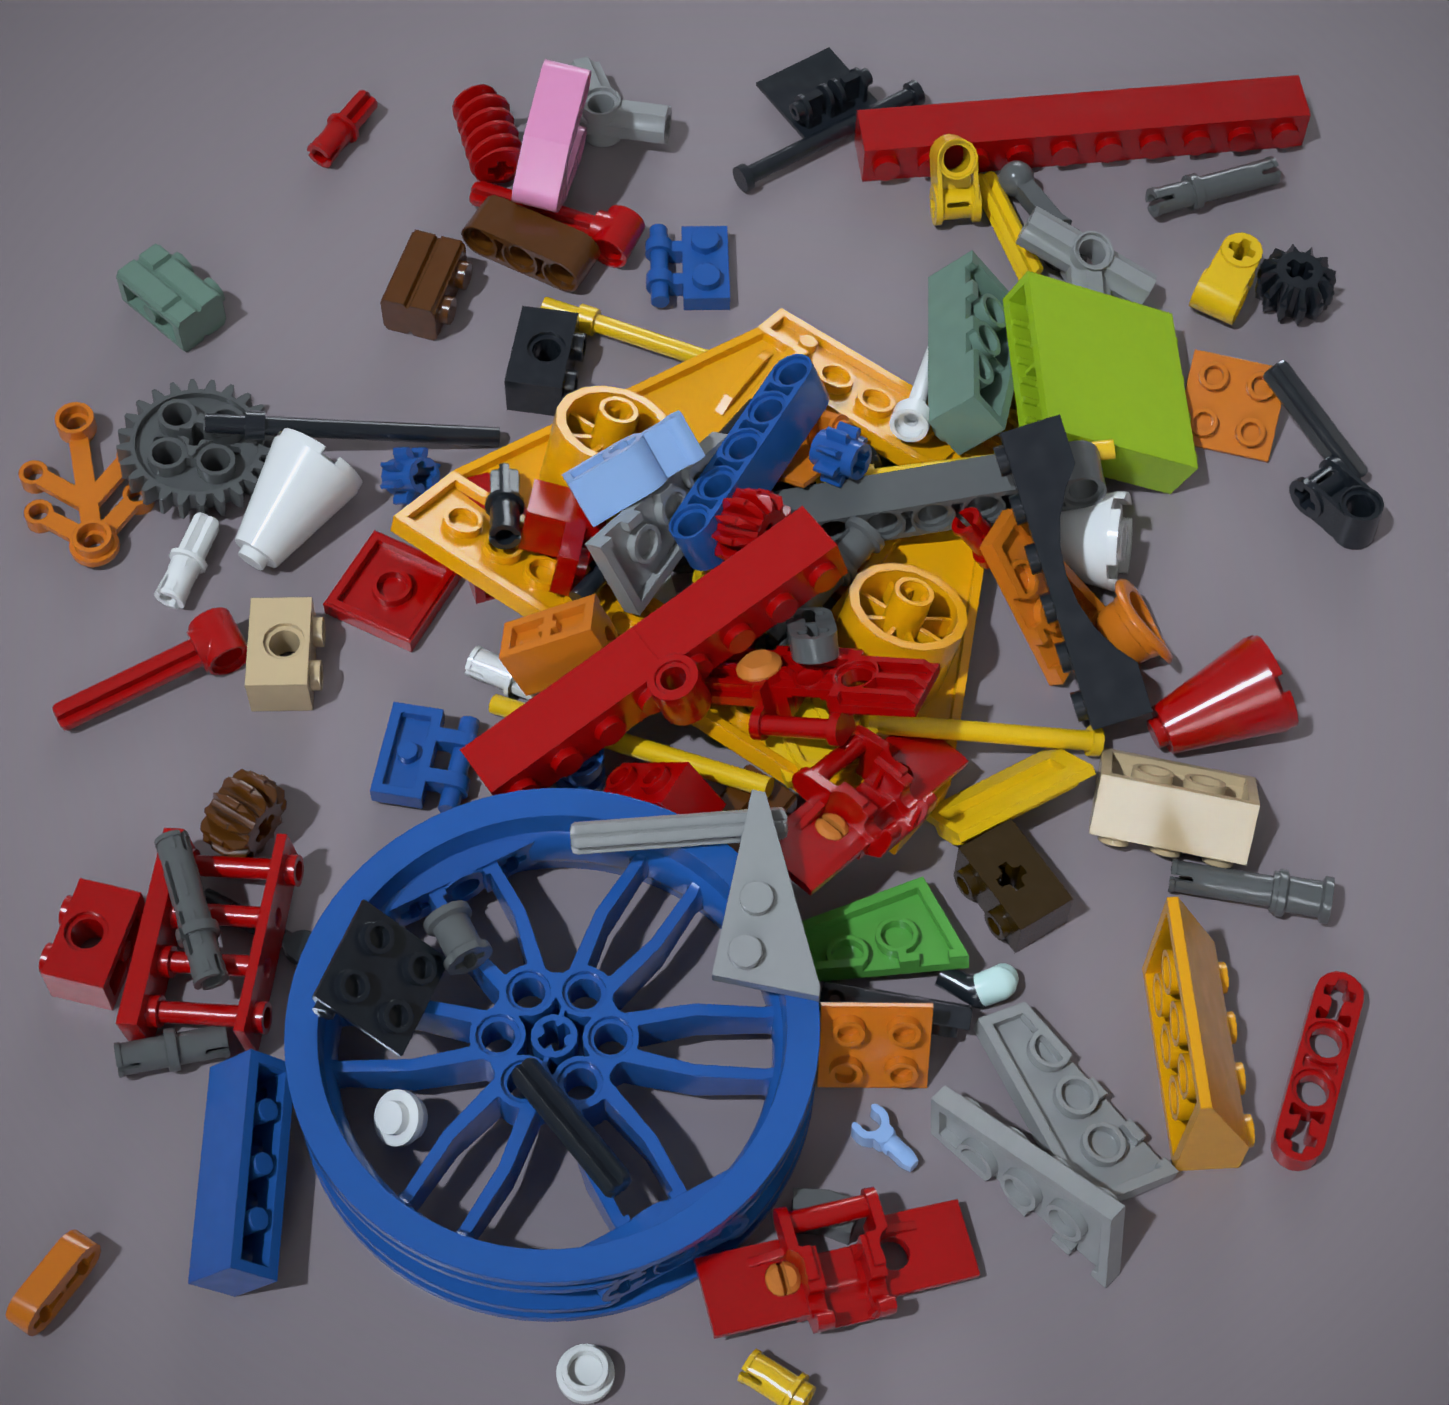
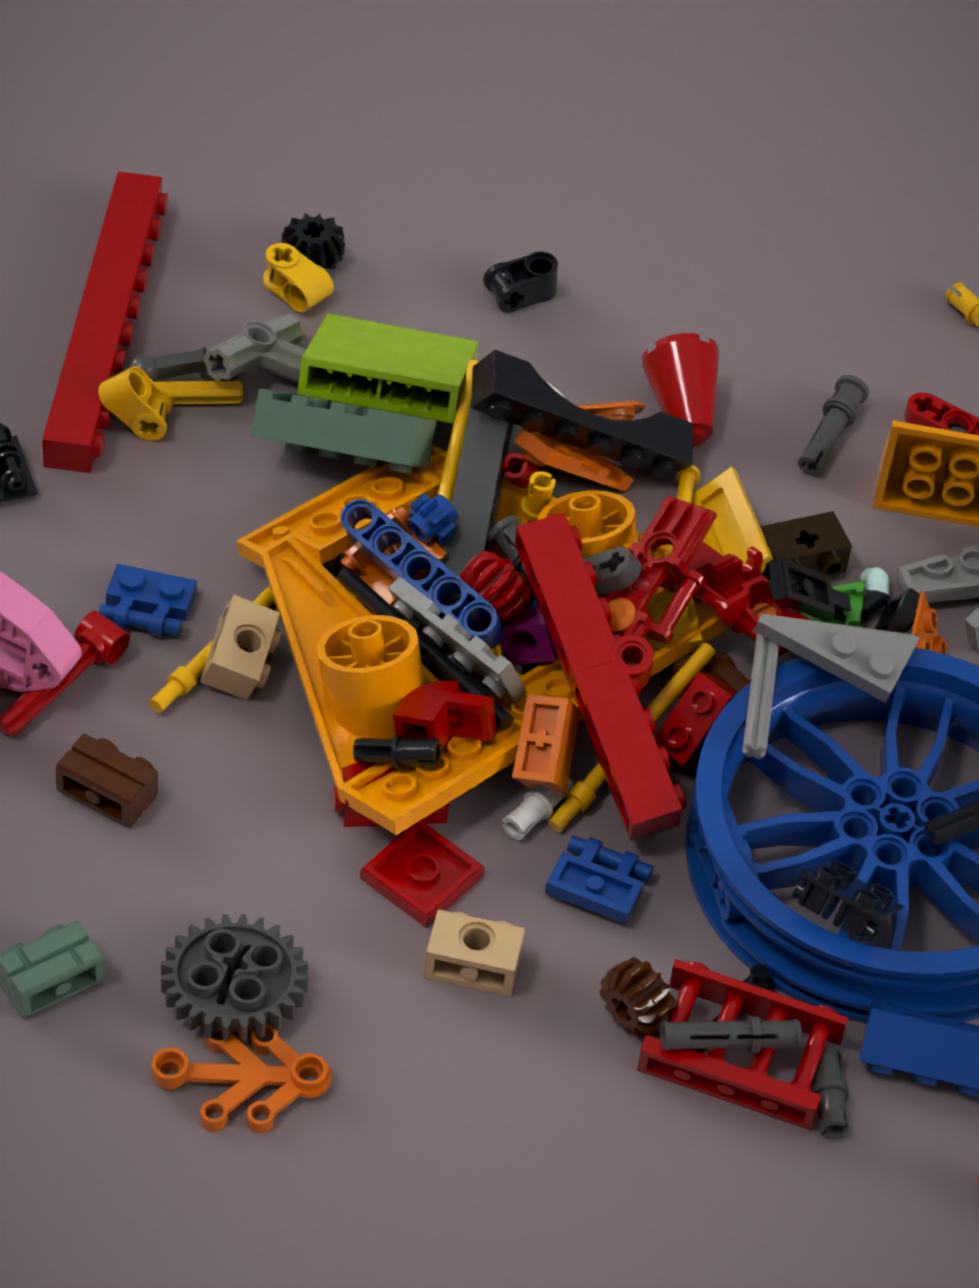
camera: 80 degrees left, 10 degrees down
red brick [39,878,145,1011] -> none
red axle [52,607,247,731] -> none
white axle [154,512,219,609] -> none
black bar [205,410,500,446] -> none
white cone [235,428,363,570] -> none
white plate [374,1089,428,1147] -> none
blue gear [380,446,441,505] -> none
dark grey bush [423,900,493,975] -> none
reddish brown beam [461,195,601,292] -> none
black brick [504,306,587,416] -> none
light blue piece [562,410,706,527] -> none
black bar [733,80,925,192] -> none
white piece [890,346,930,442] -> none
tan slope [1089,747,1260,868] -> none
dark grey pin [1145,156,1281,217] -> none
orange hinge [1185,349,1282,463] -> none
black axle [1263,360,1368,479] -> none
none -> tan brick [200,594,281,700]
none -> yellow pin [521,471,556,522]
none -> black hinge [768,558,851,620]

